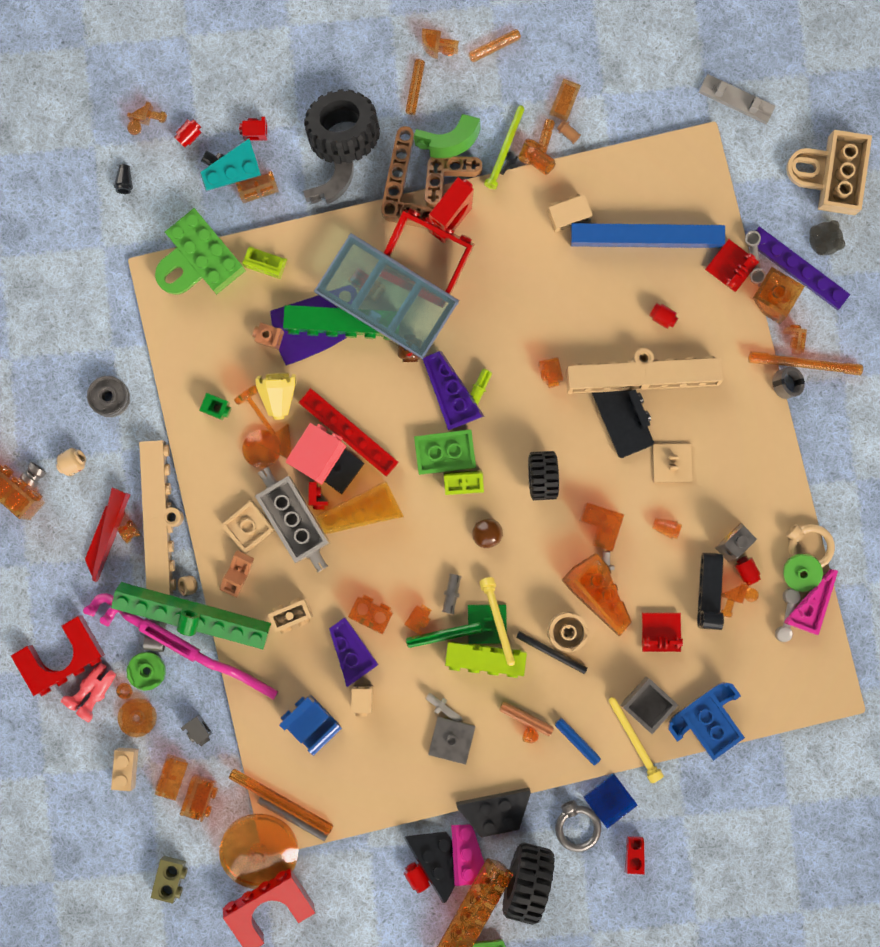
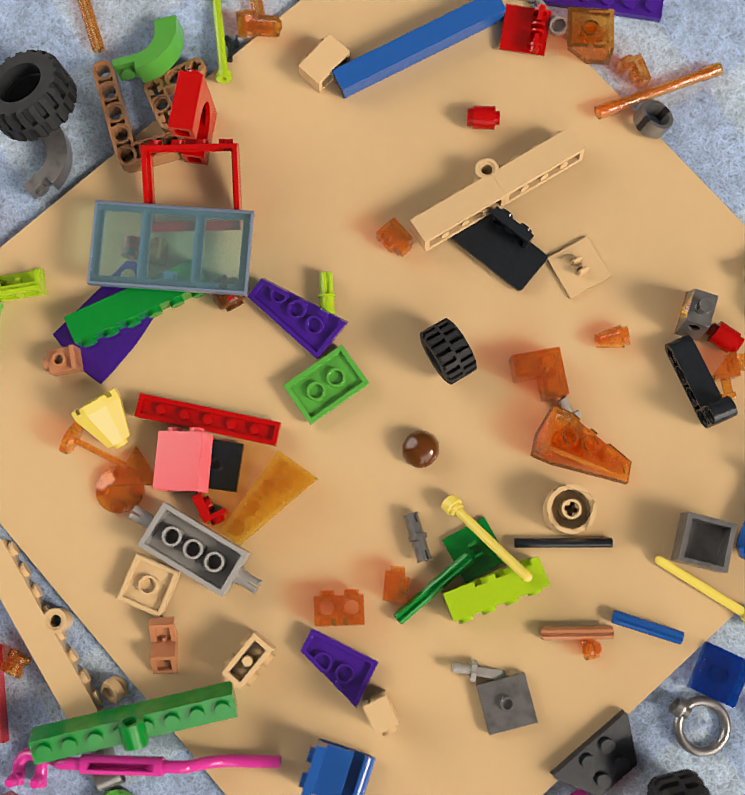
camera: 25 degrees left, 5 degrees down
green brick [199,393,232,420] -> none
lime hinge [444,470,484,495] -> none
red hinge [642,613,683,652] -> none

